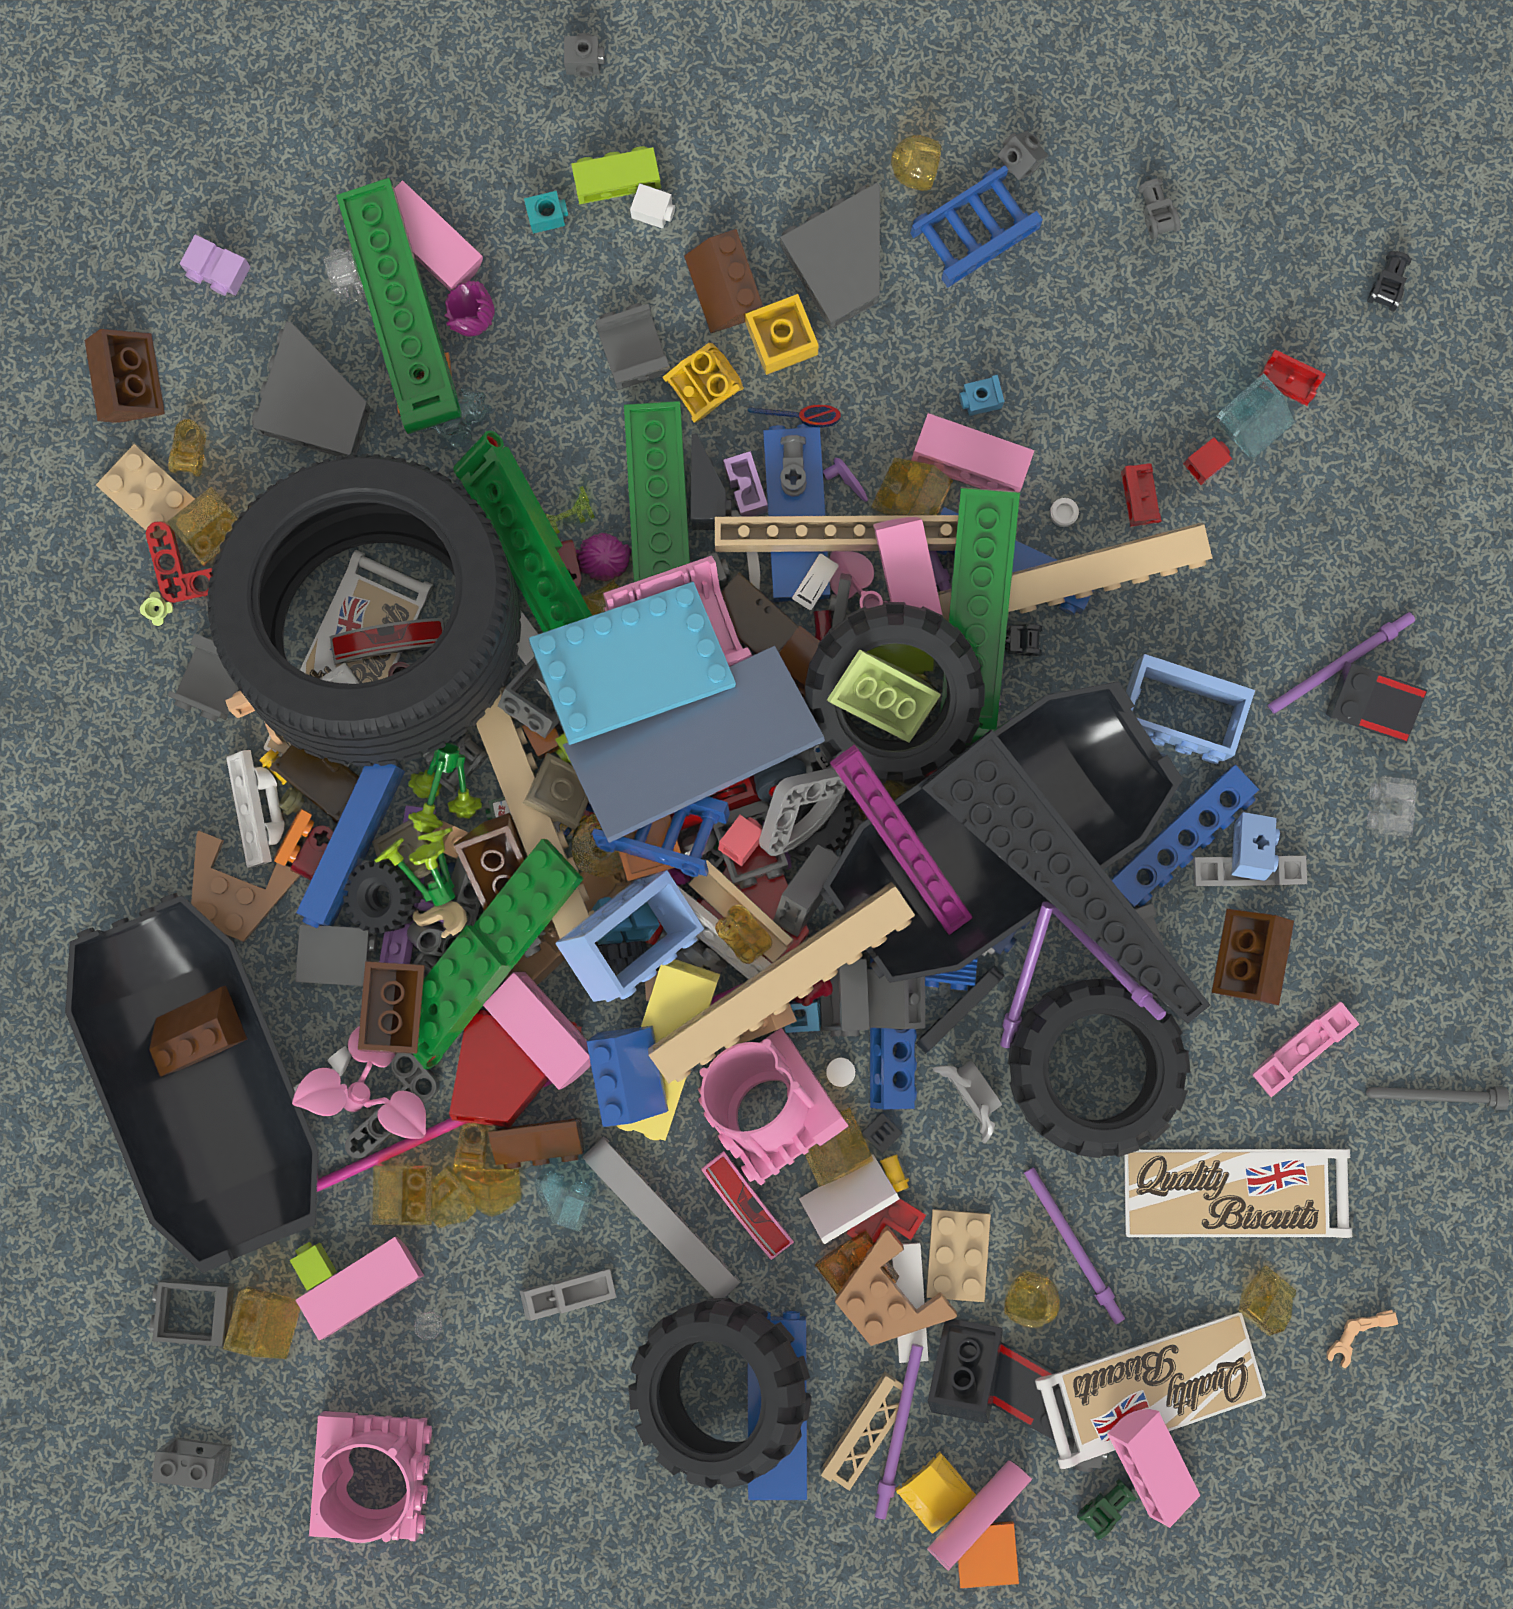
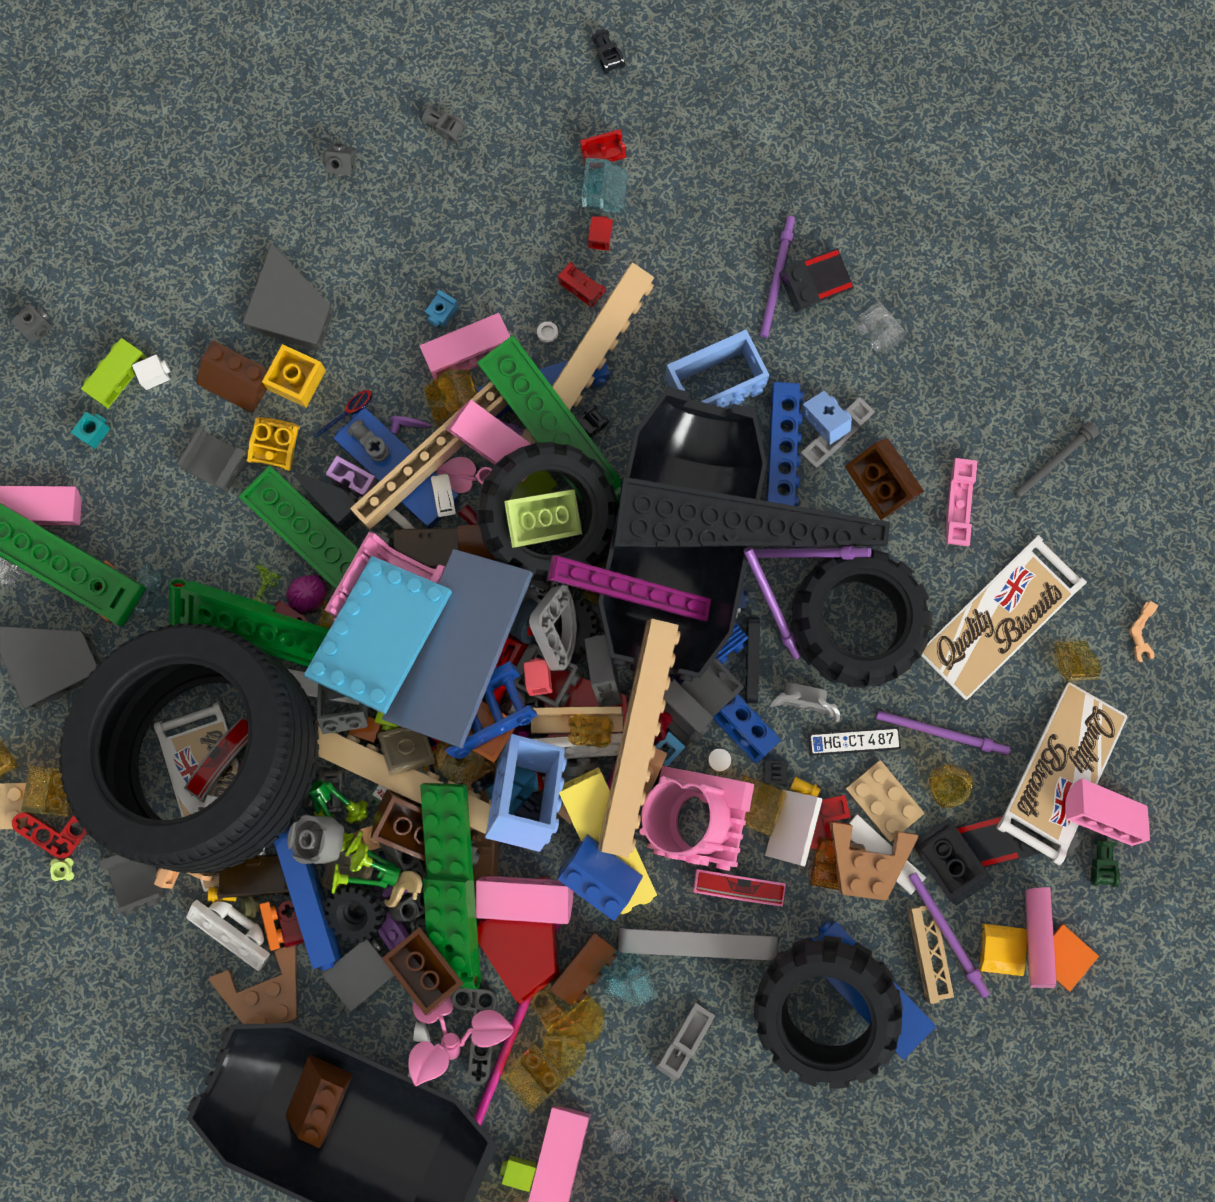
camera: 45 degrees left, 5 degrees down
magenta hair [444,280,495,337] -> none
dark grey plate [829,573,852,628] -> none
clear yellow piece [891,135,942,191] -> none
blue fence [911,165,1043,288] -> none
none -> light grey brick [287,815,344,864]
none -> black axle [471,771,495,794]
none -> tile [808,727,901,756]

